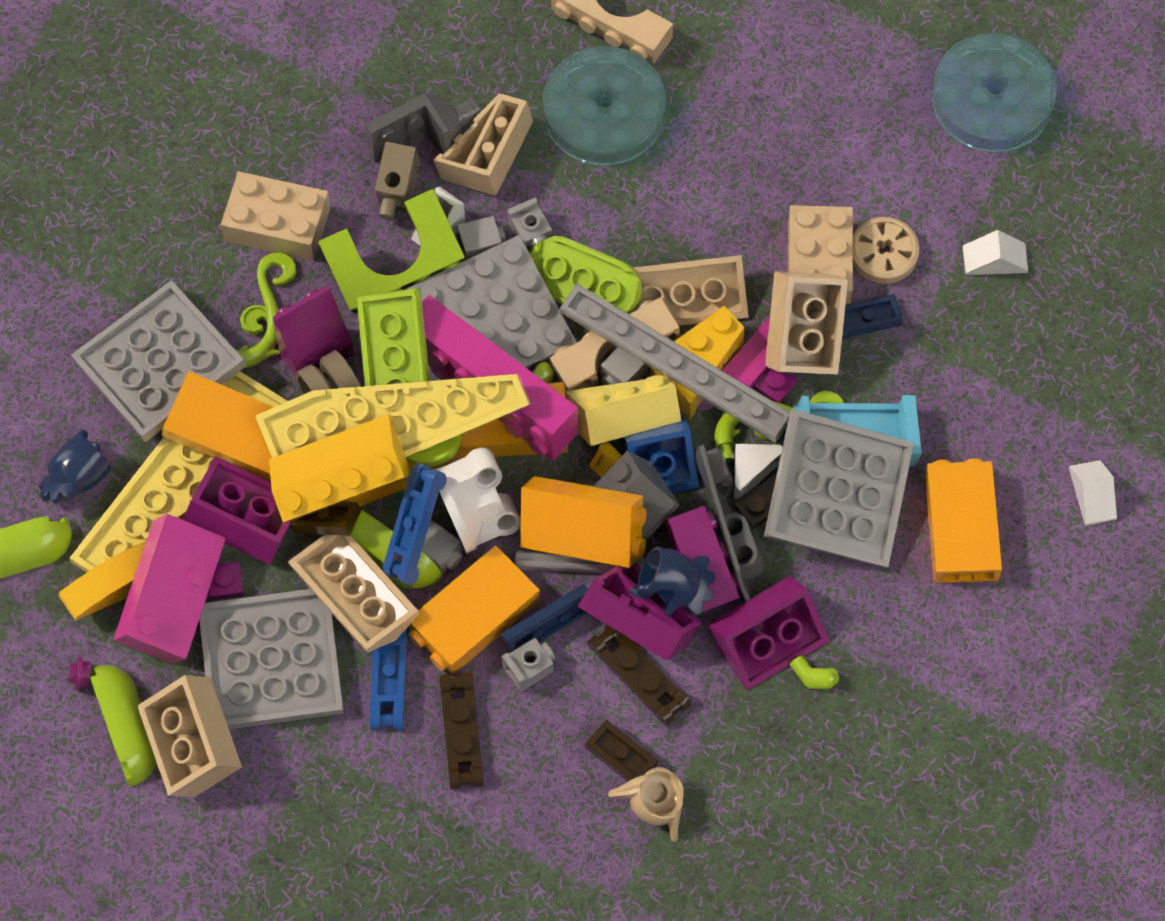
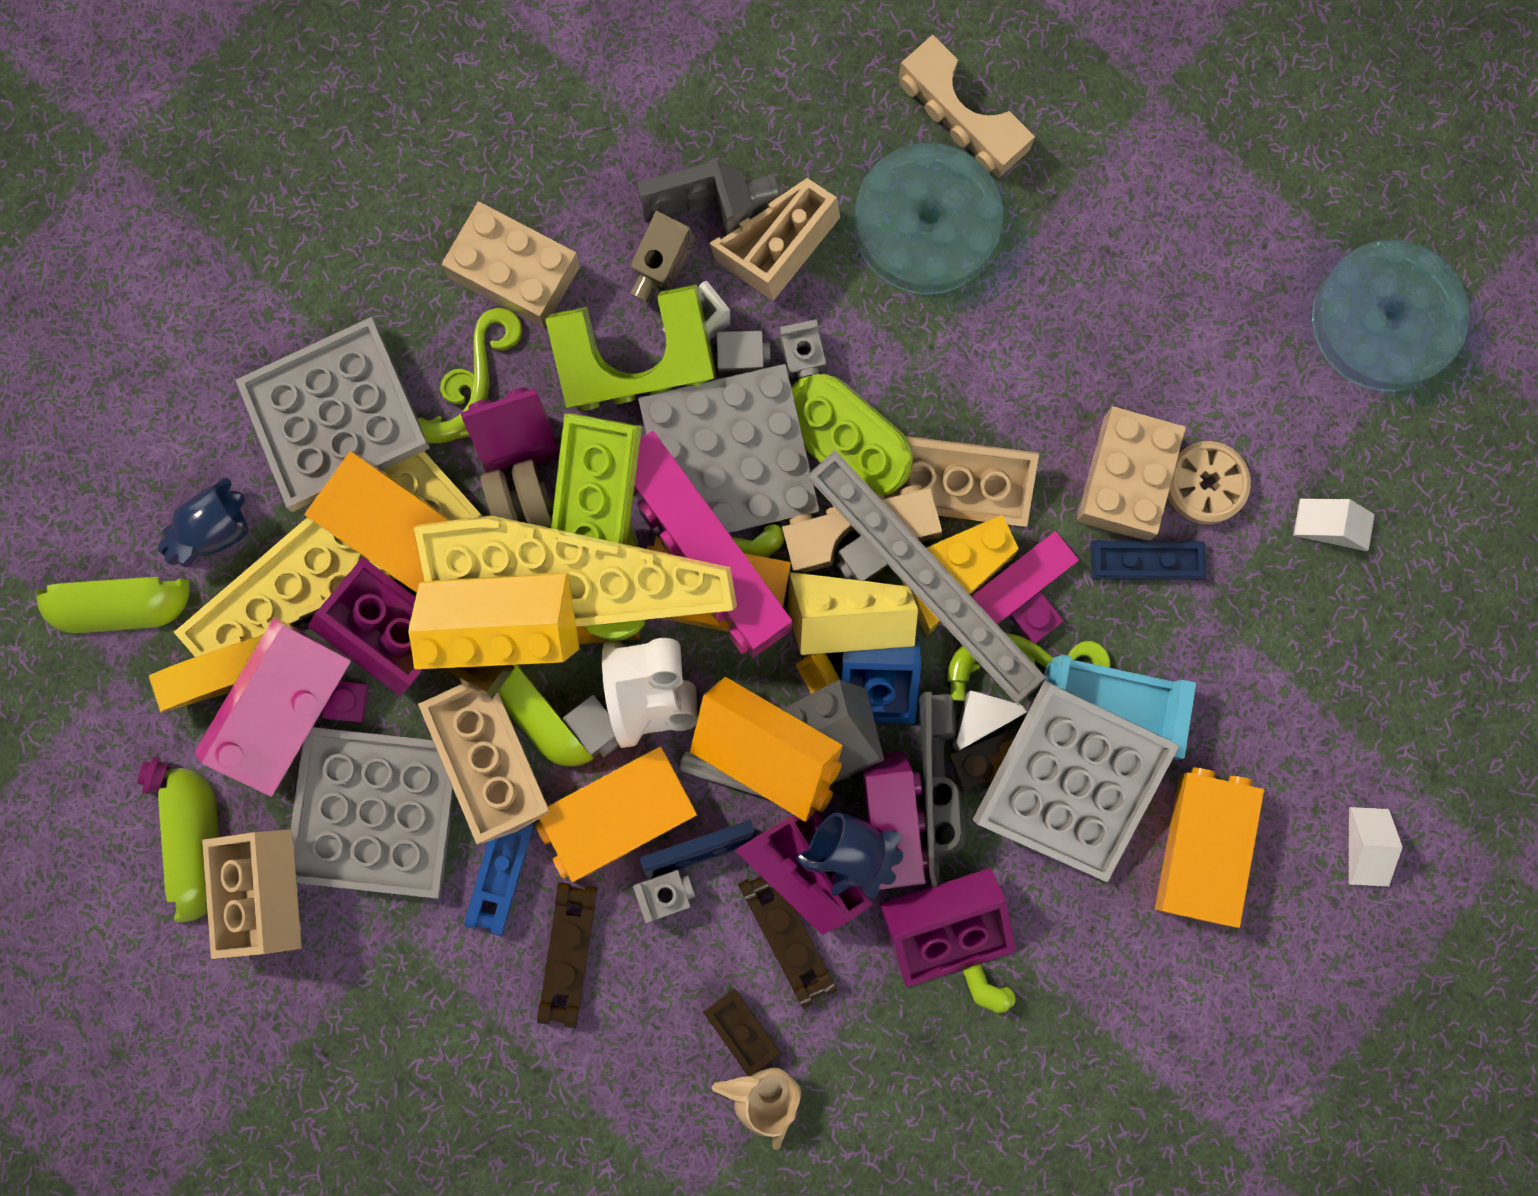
camera: 10 degrees right, 15 degrees up
blue plate [383,463,447,585] -> none
tan brick [765,271,848,374] -> none

